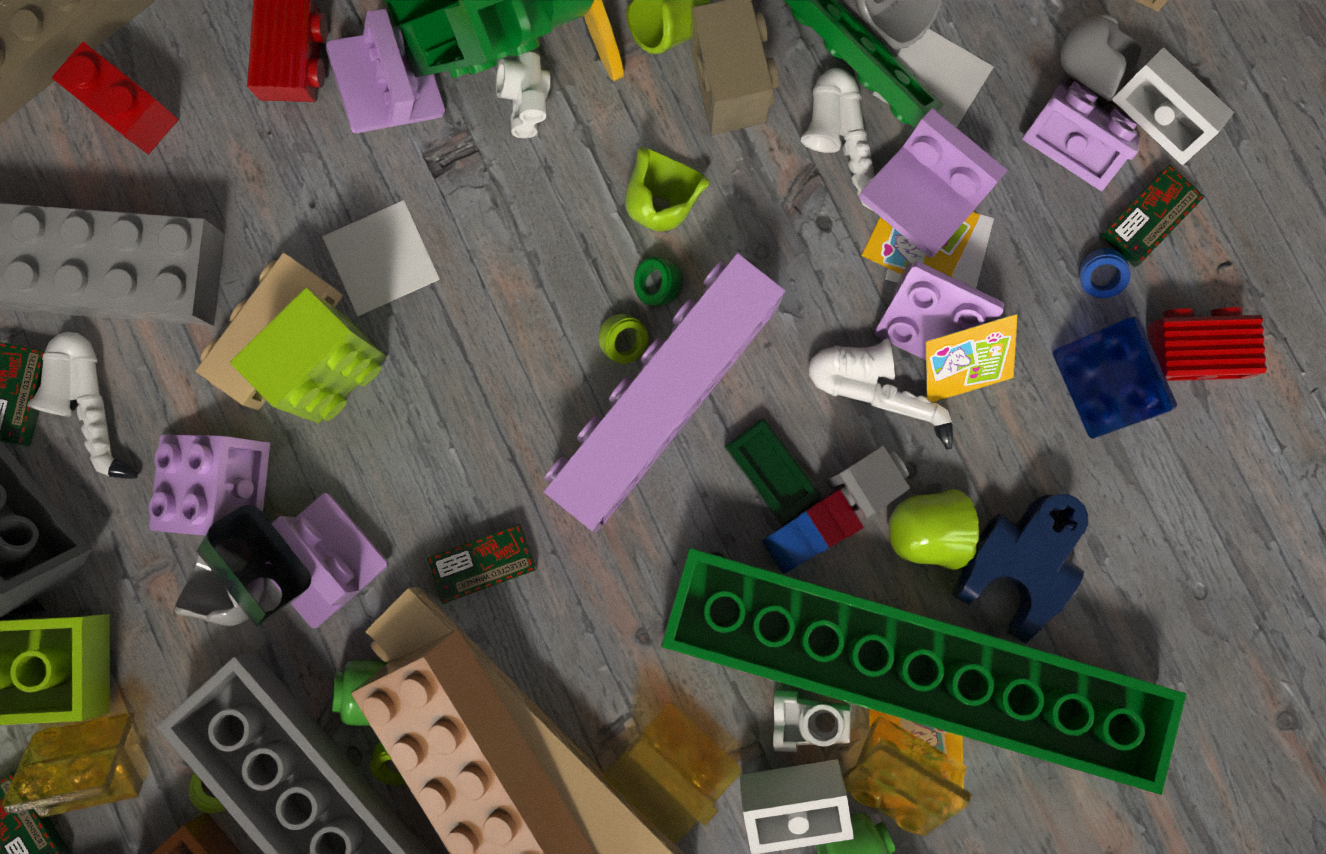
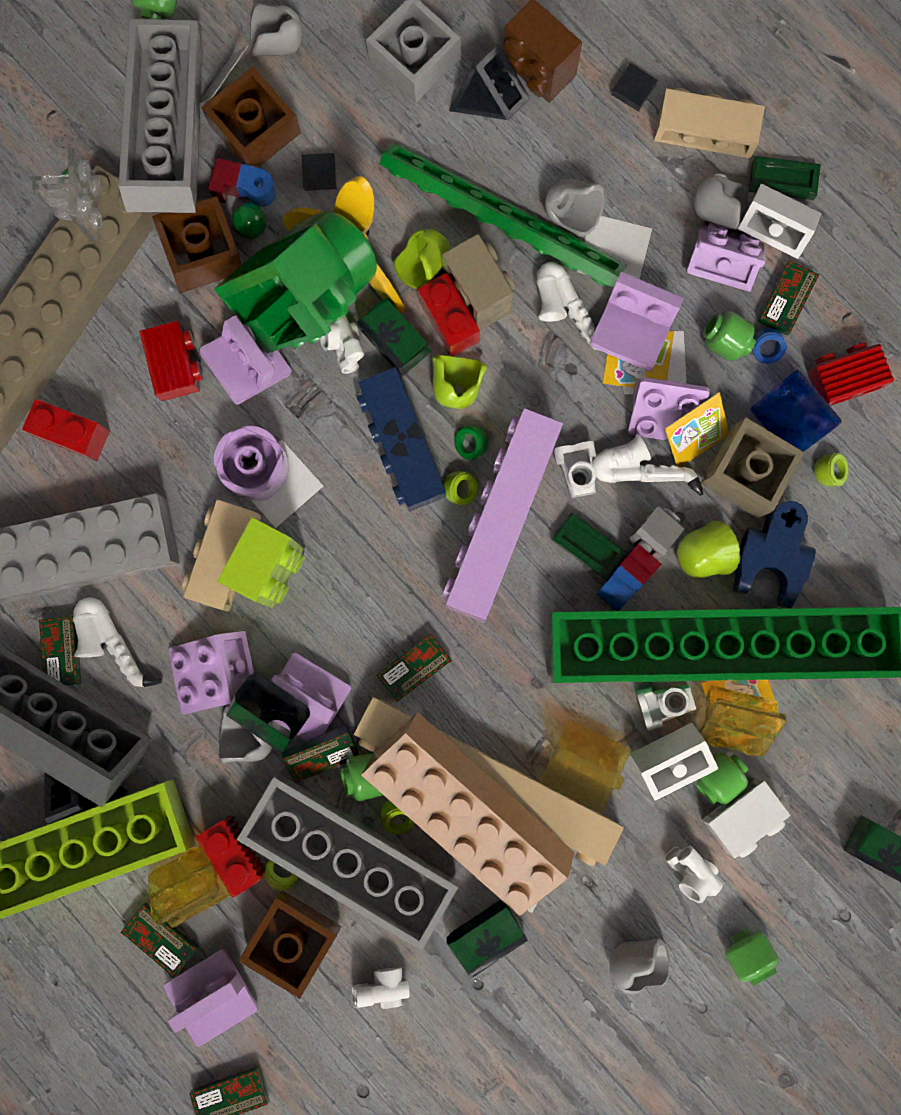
camera: 15 degrees left, 0 degrees up
none -> red brick [196,815,265,898]
none -> lavender brick [214,426,289,500]
none -> dark green tile [282,725,359,783]
none -> dark blue brick [355,367,446,512]
none -> dark green piece [357,297,431,376]
none -> red brick [417,273,480,356]
none -> white plate [554,441,596,498]
none -> dark tan brick [701,417,804,518]
none -> bright green head [703,311,756,361]
none -> dark green tile [749,156,821,200]
none -> lime piece [813,453,849,487]

